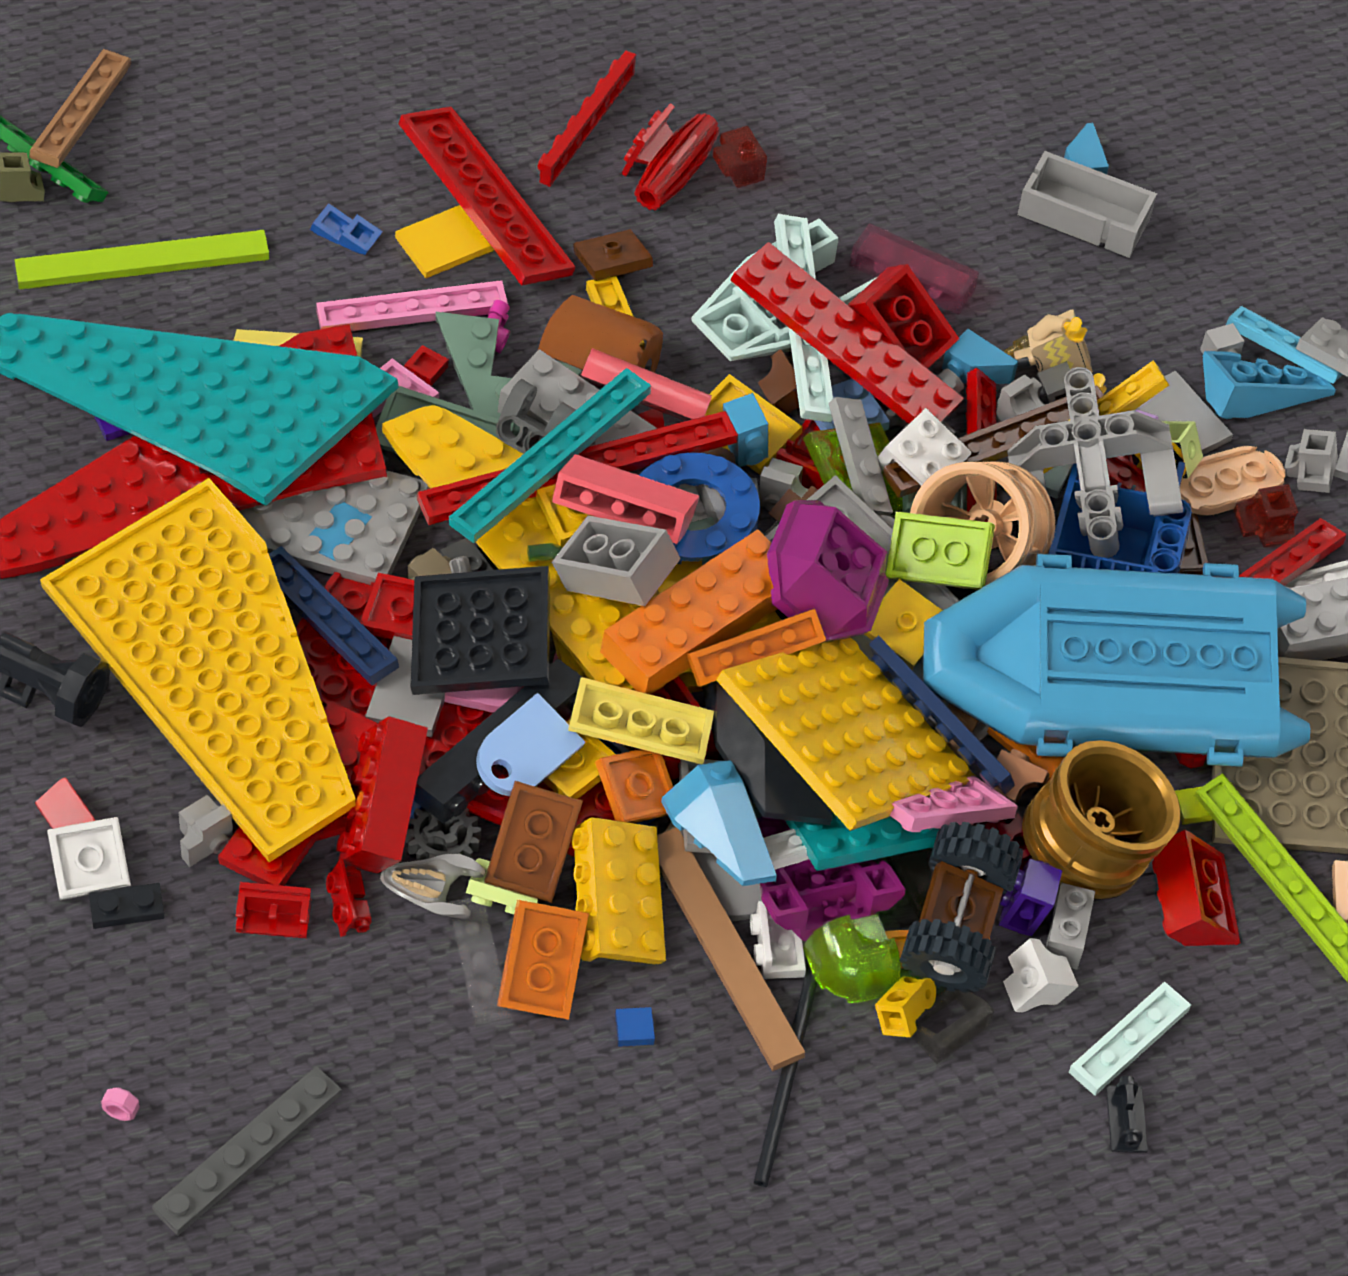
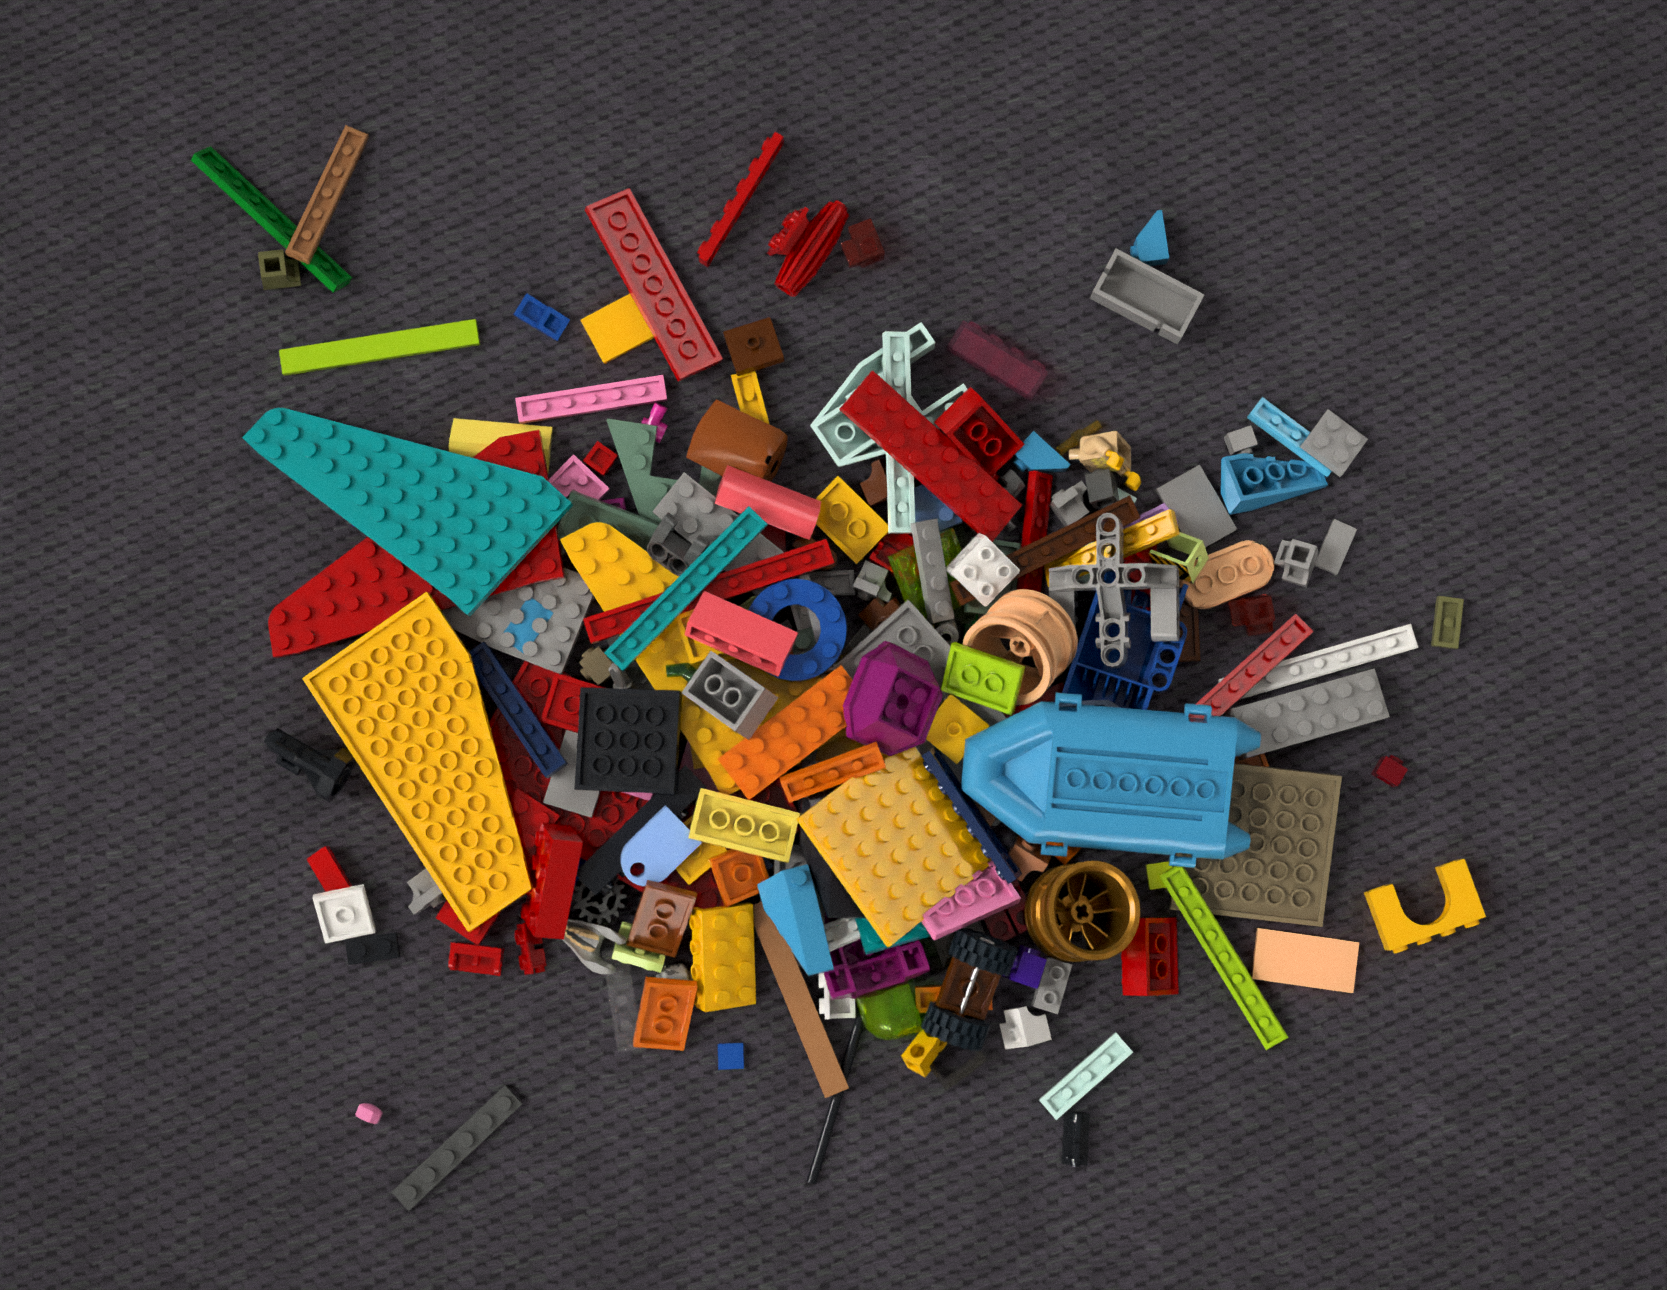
camera: 10 degrees right, 30 degrees up
dark azure brick [723,393,768,468] -> none

